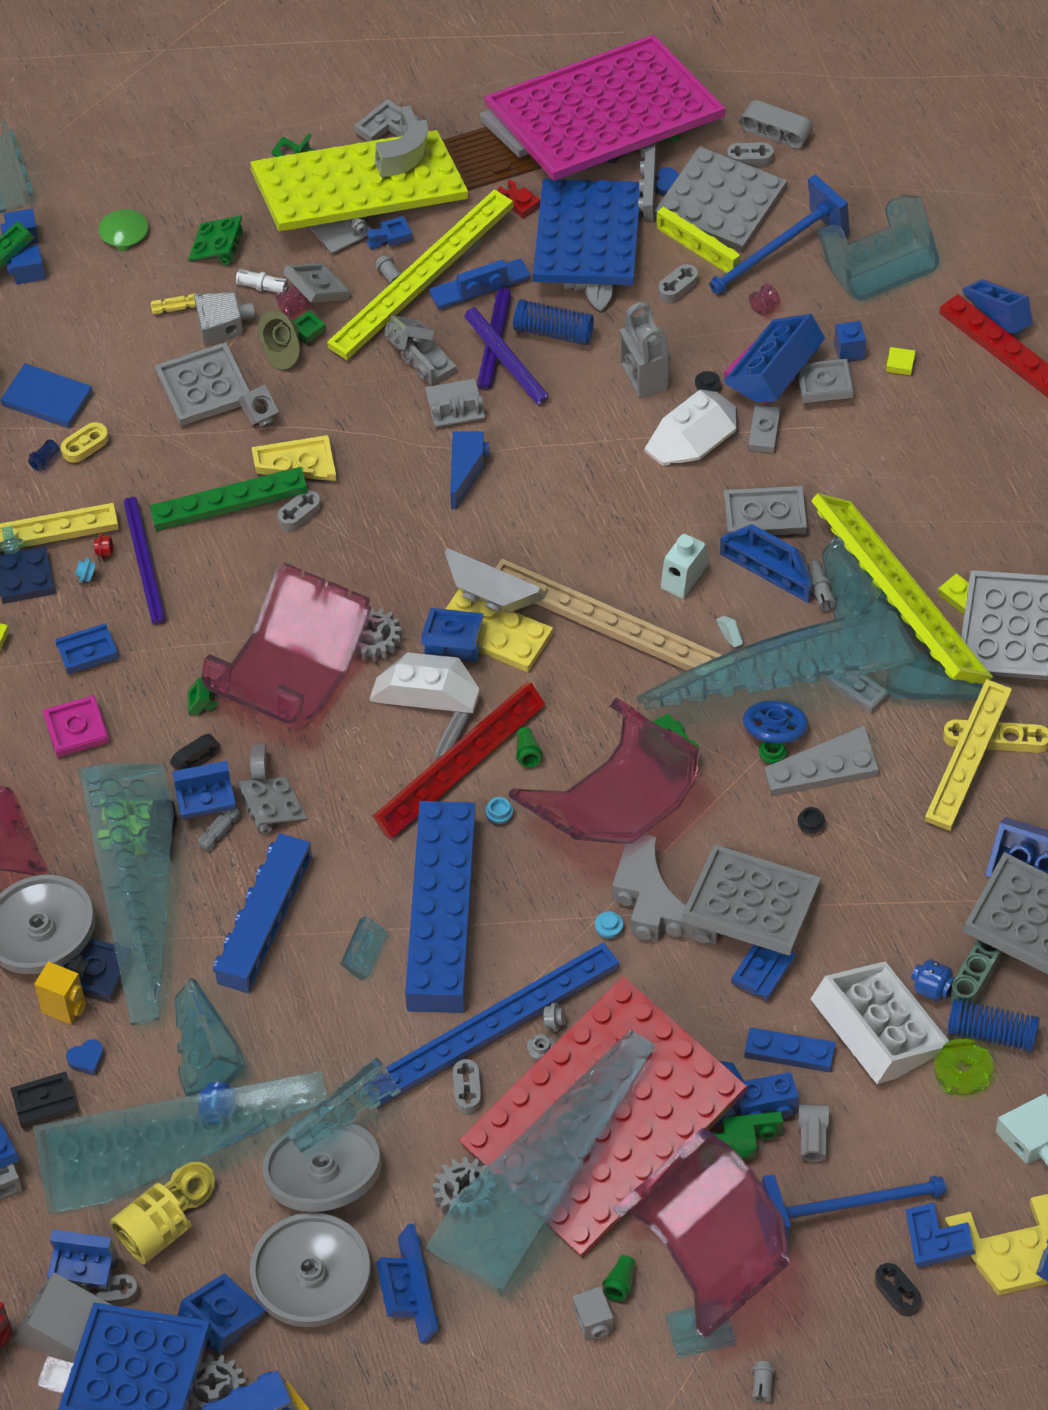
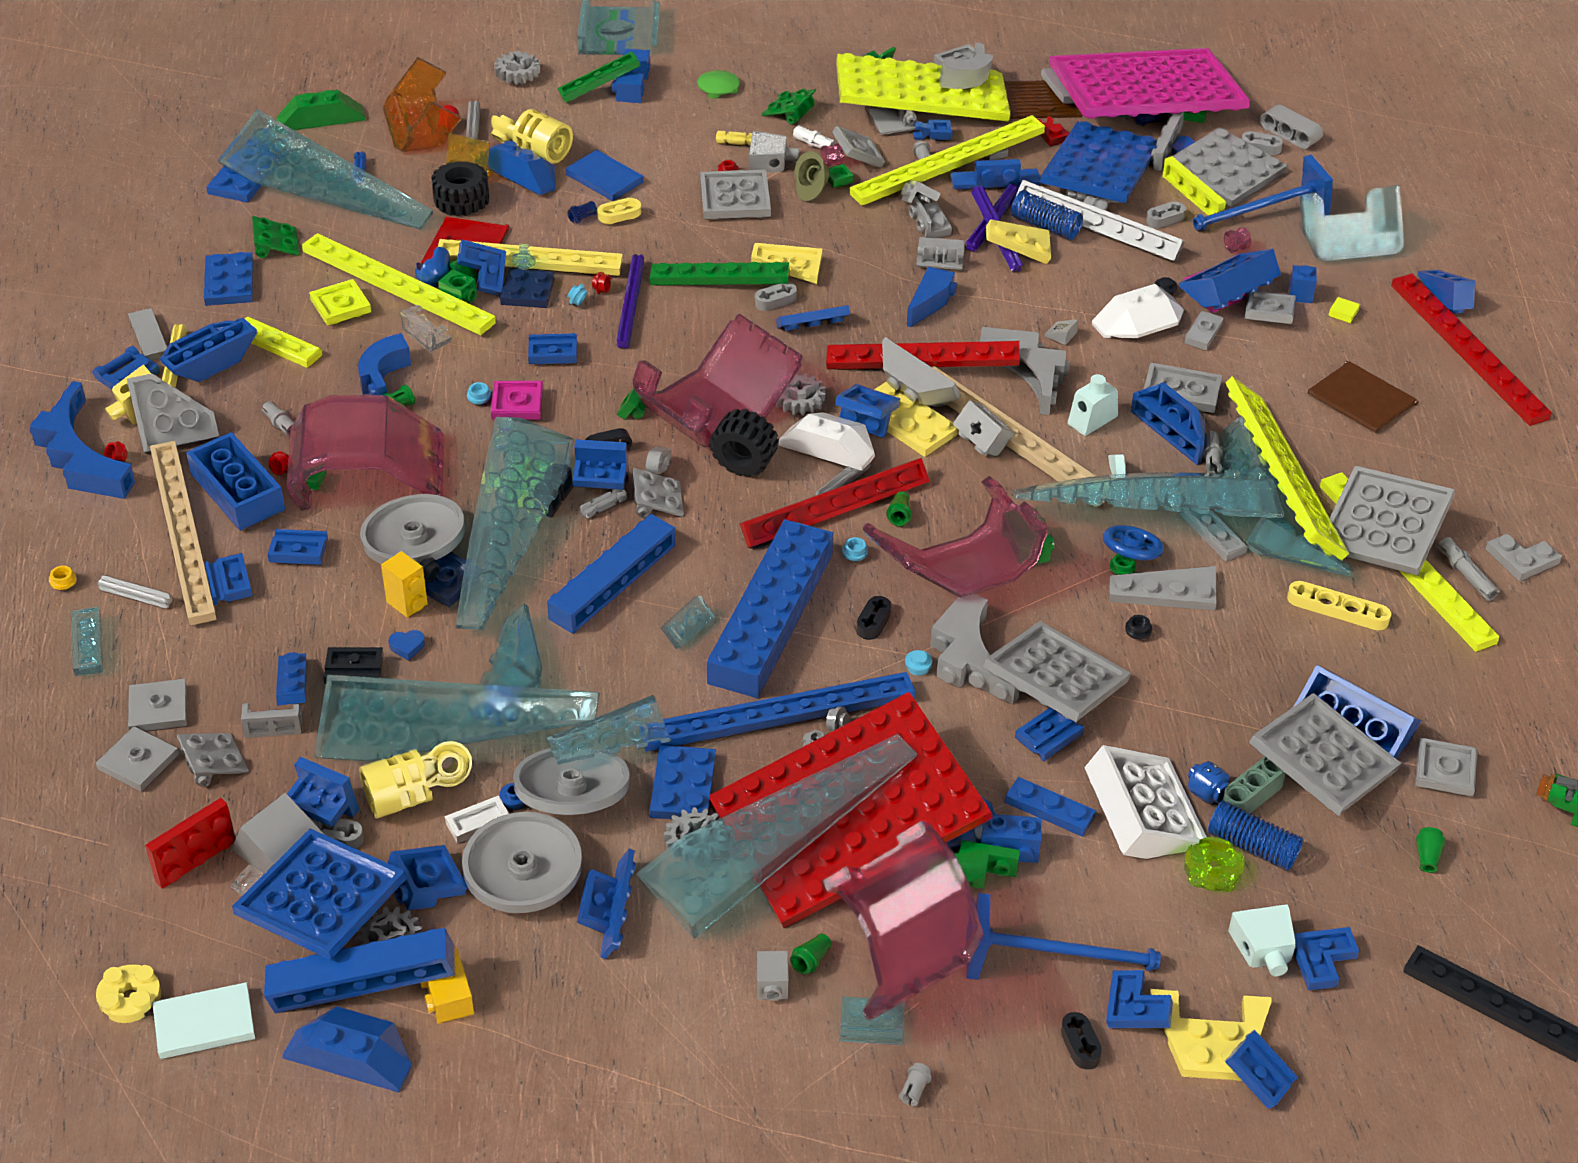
camera: 15 degrees right, 10 degrees down
light grey brick [237,384,279,427] -> none
light grey beam [453,1059,481,1115] -> none
light grey brick [619,302,671,399] -> none
light grey piece [798,1104,829,1163] -> none
light yellow plate [925,679,1012,831] -> none
none -> white tile [445,796,509,844]
none -> medium azure plate [467,382,491,405]
none -> blue plate [499,783,525,810]
none -> blue plate [650,745,716,819]
none -> black tyre [709,409,779,477]
none -> red plate [717,160,739,171]
none -> blue plate [776,305,850,331]
none -> red plate [826,341,1020,369]
none -> black beam [857,596,891,640]
none -> brick [953,400,1015,456]
none -> light grey arch [980,327,1070,415]
none -> light yellow wing [986,219,1051,264]
none -> plate [1017,180,1185,263]
none -> light grey slope [1045,320,1078,345]
none -> reddish brown piece [1308,361,1418,433]

